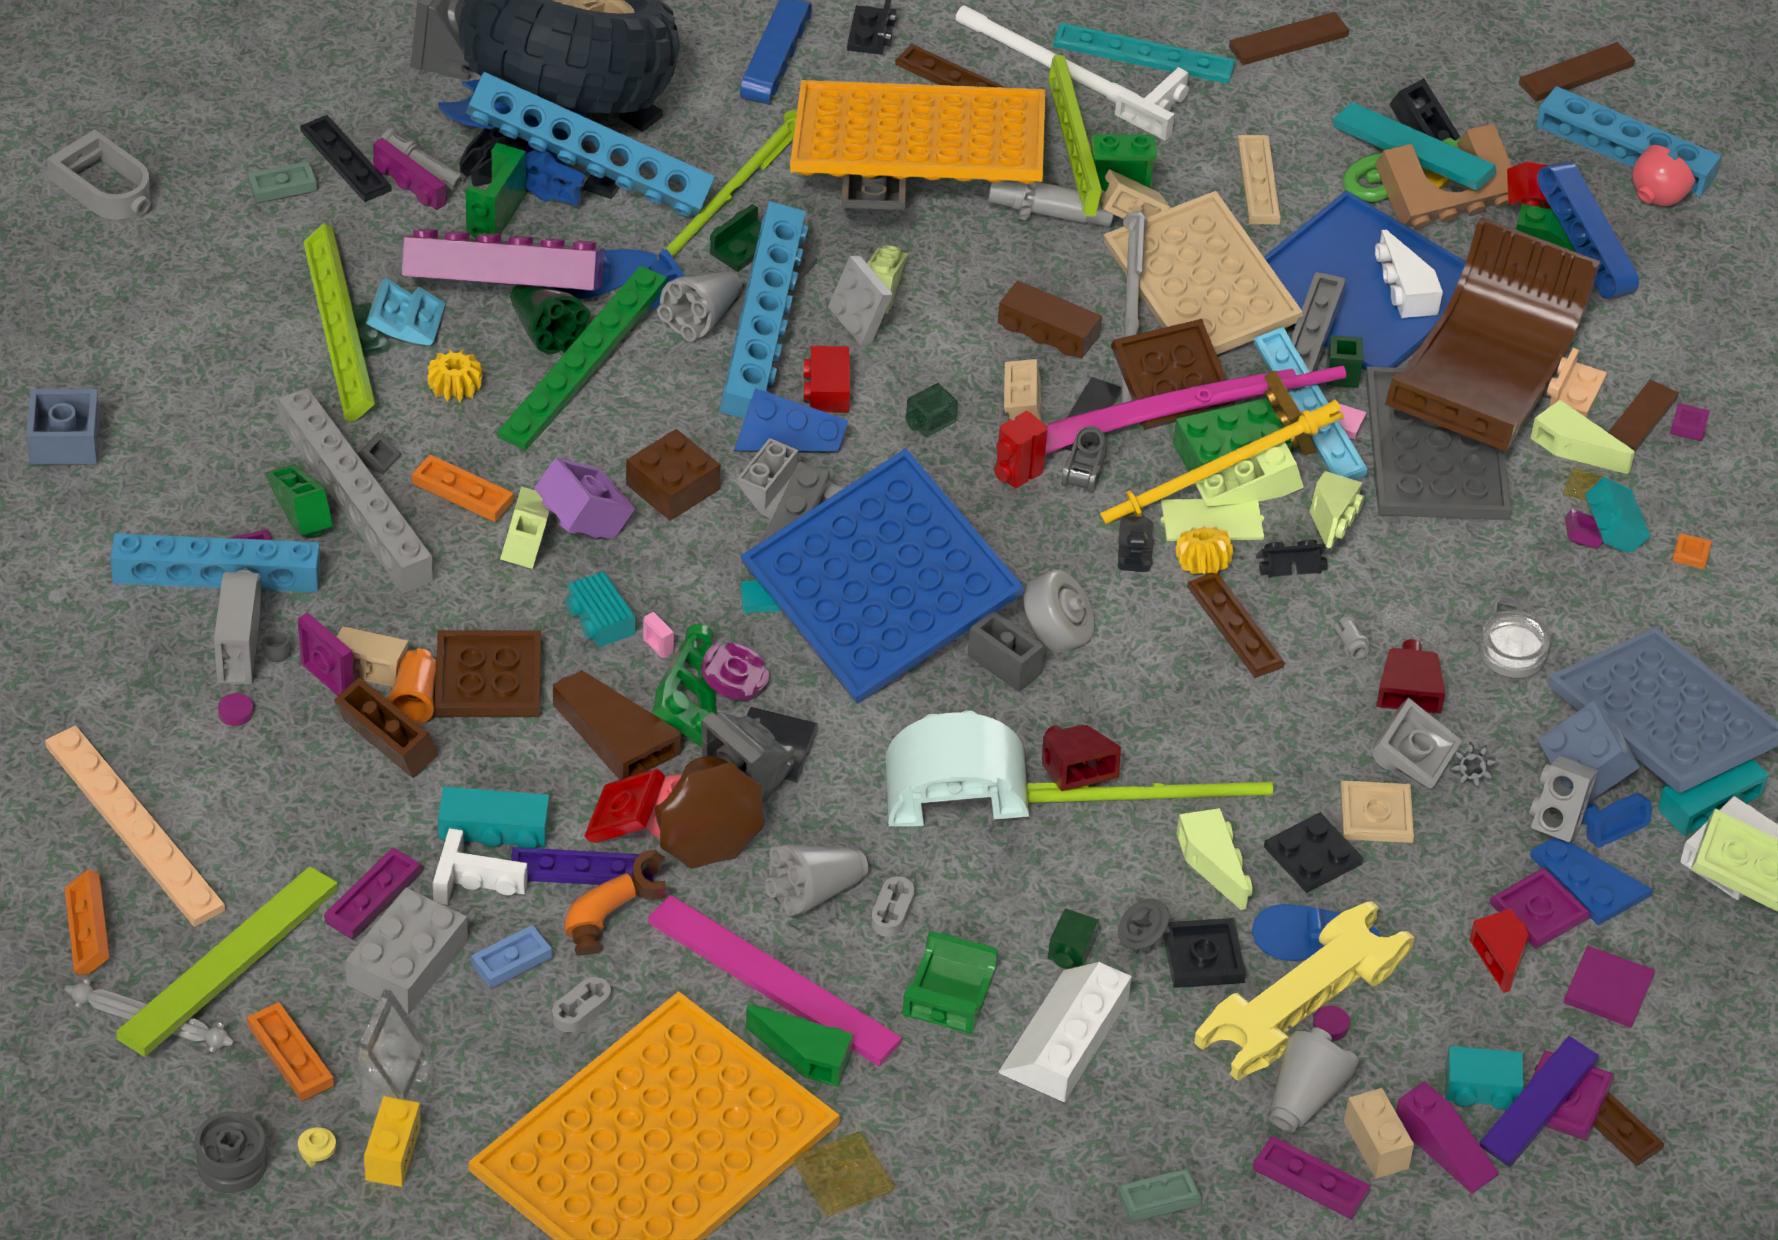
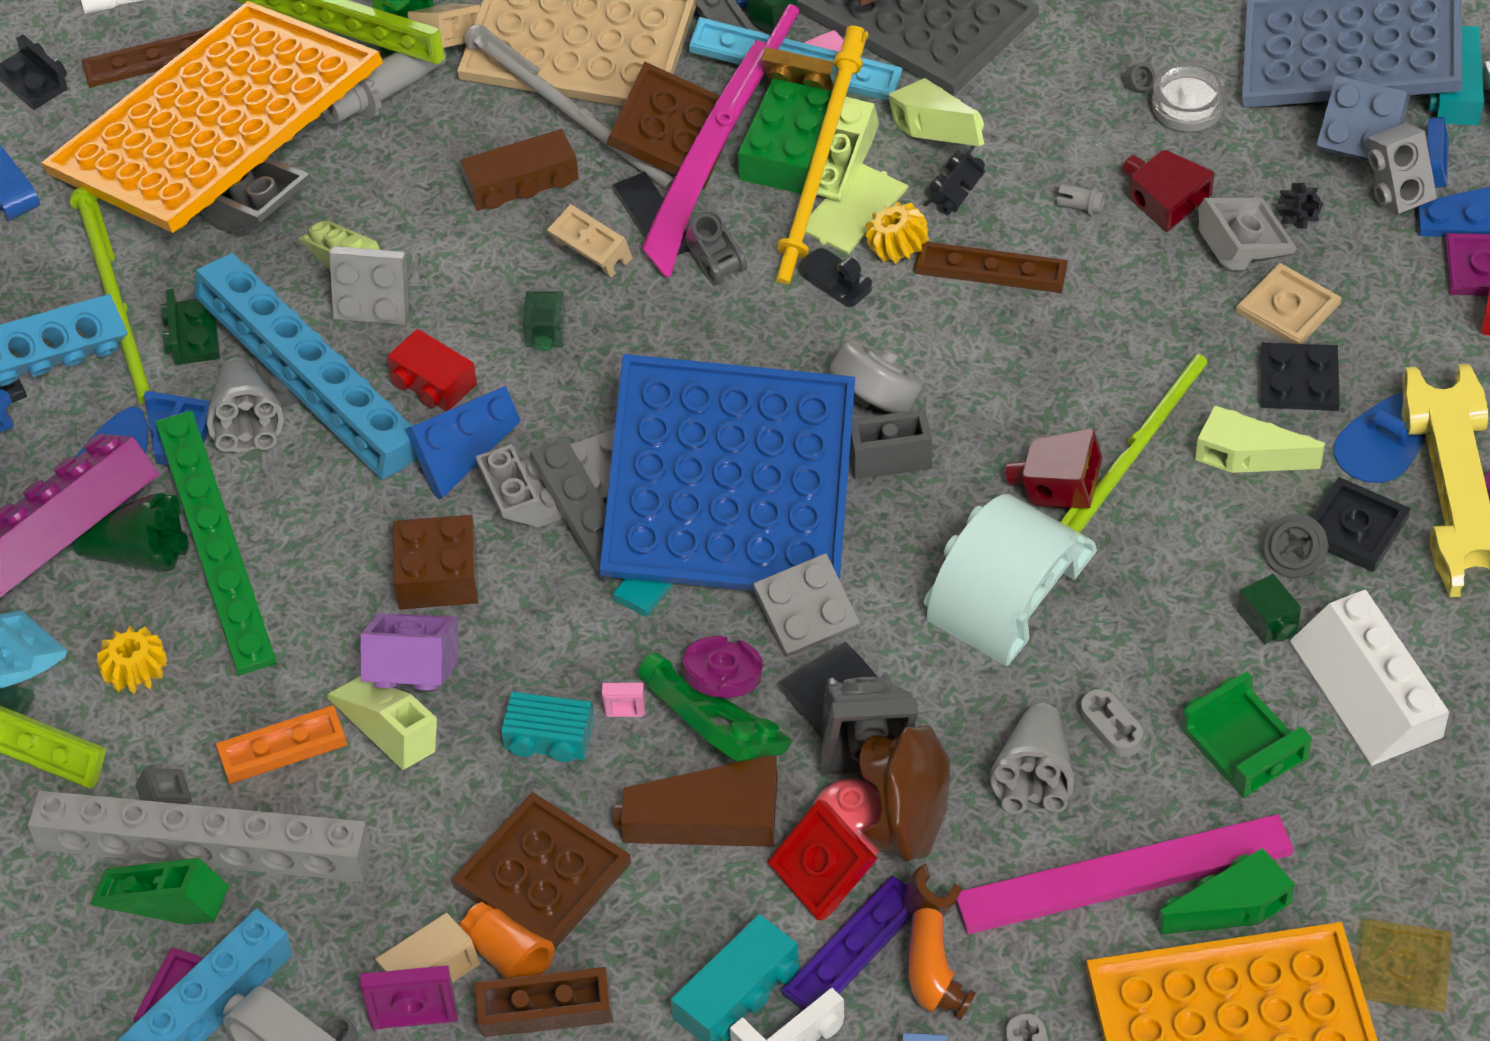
camera: 45 degrees left, 5 degrees up
red brick [994,411,1048,488] -> none
none -> light grey plate [753,553,860,657]

